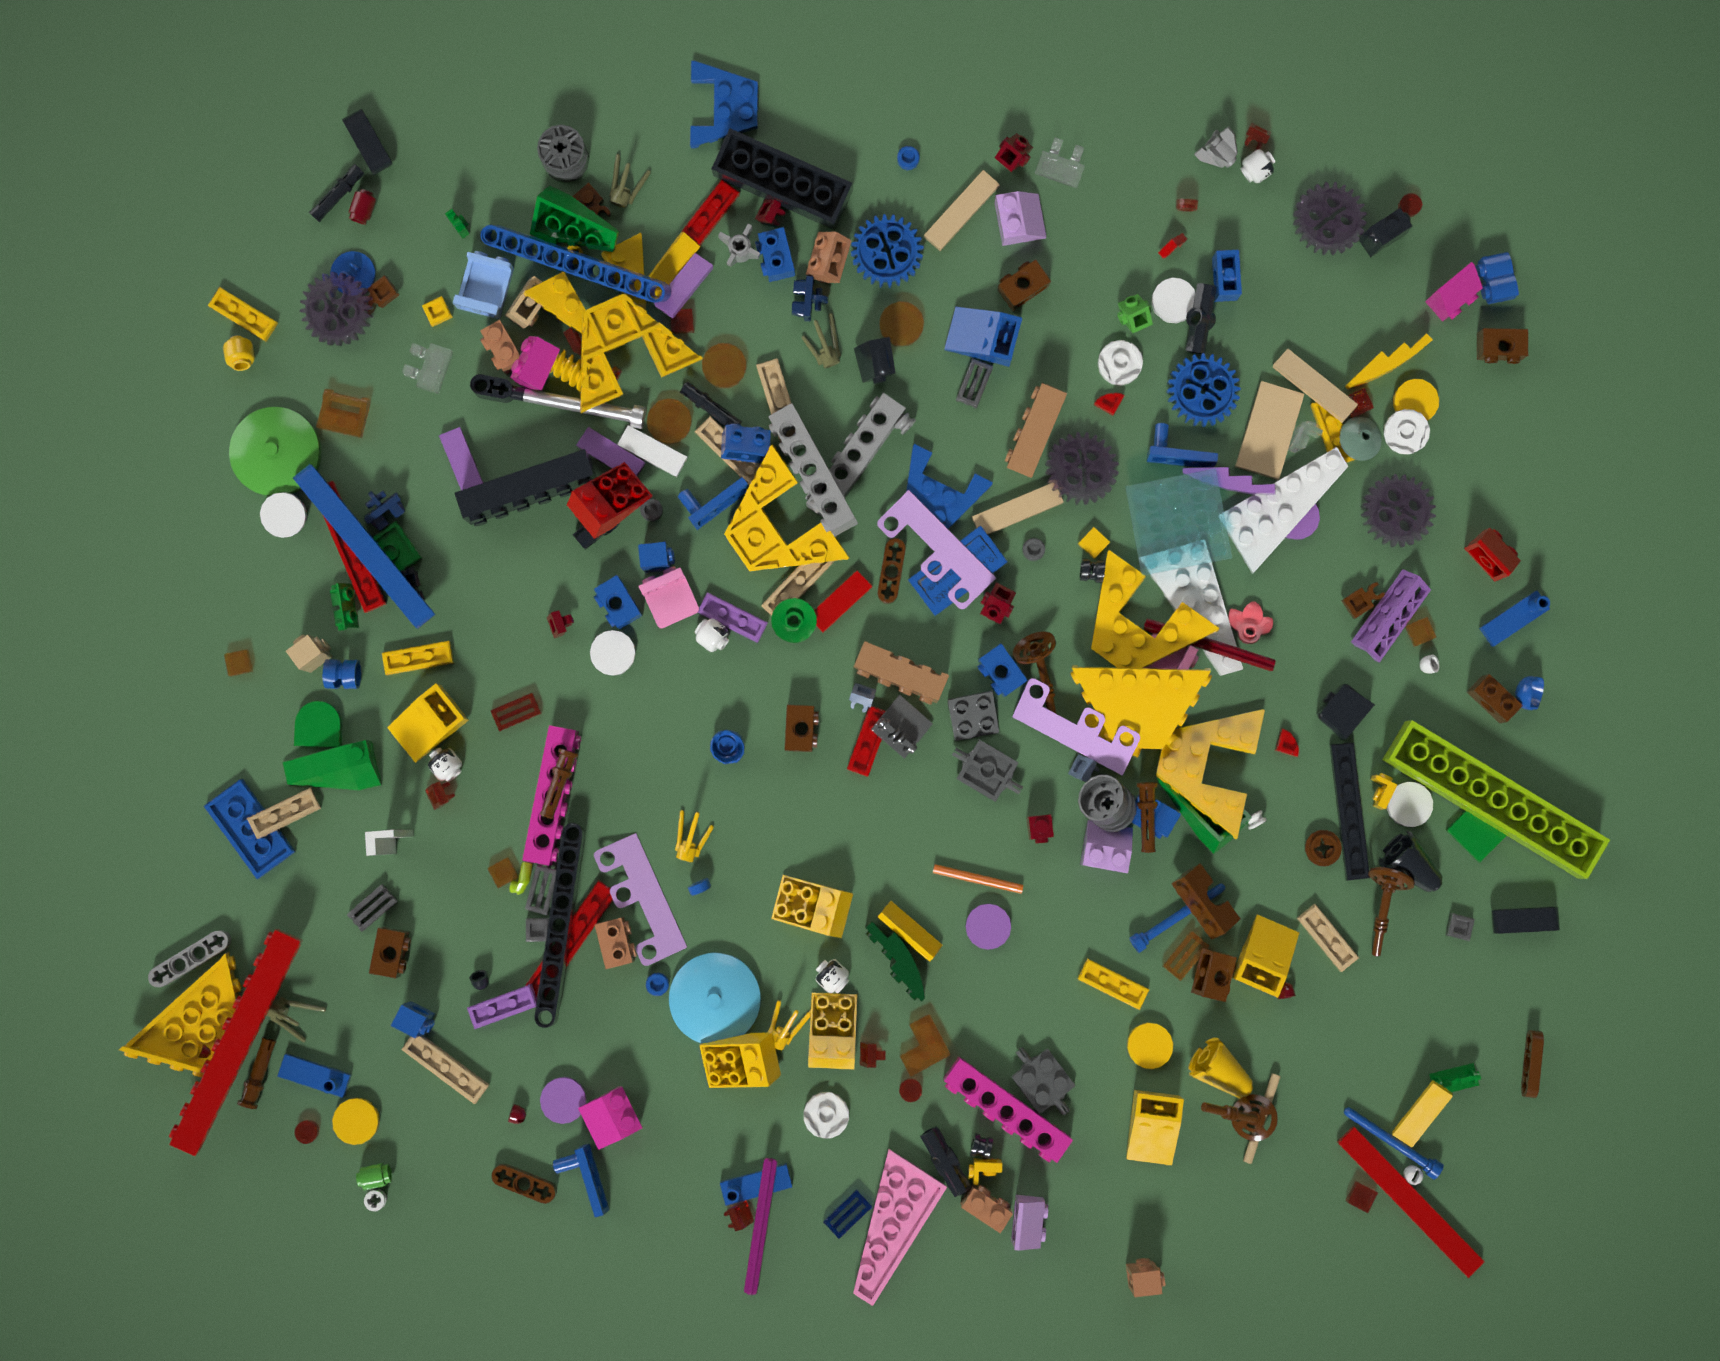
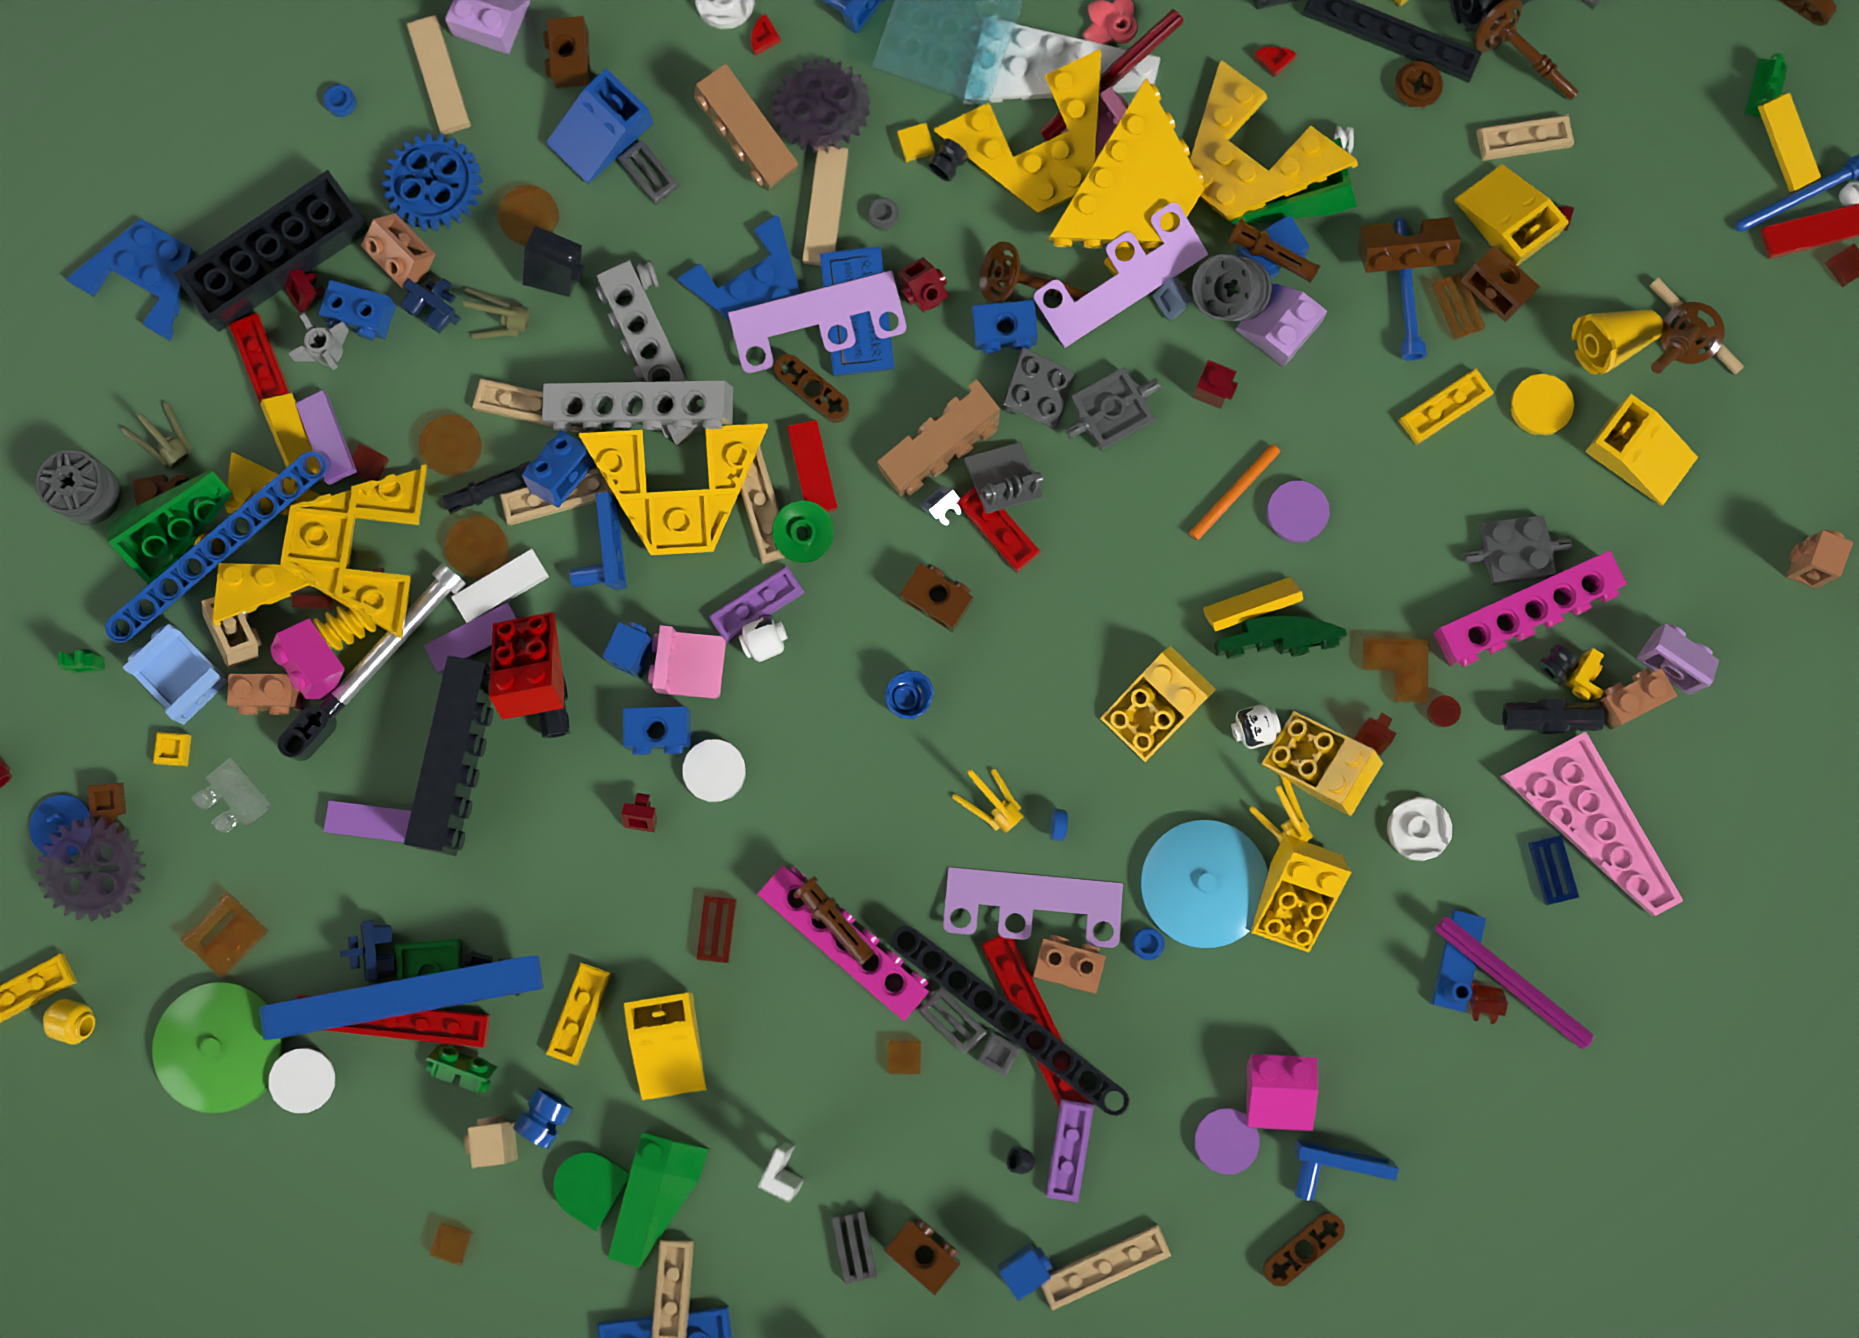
camera: 55 degrees left, 5 degrees down
clear red tile [425,781,455,810] -> none
white head [428,748,462,782] -> none
dark red hinge [508,1104,526,1124] -> none
lime arm [509,862,533,895] -> none
dark grey tile [640,498,663,522] -> none

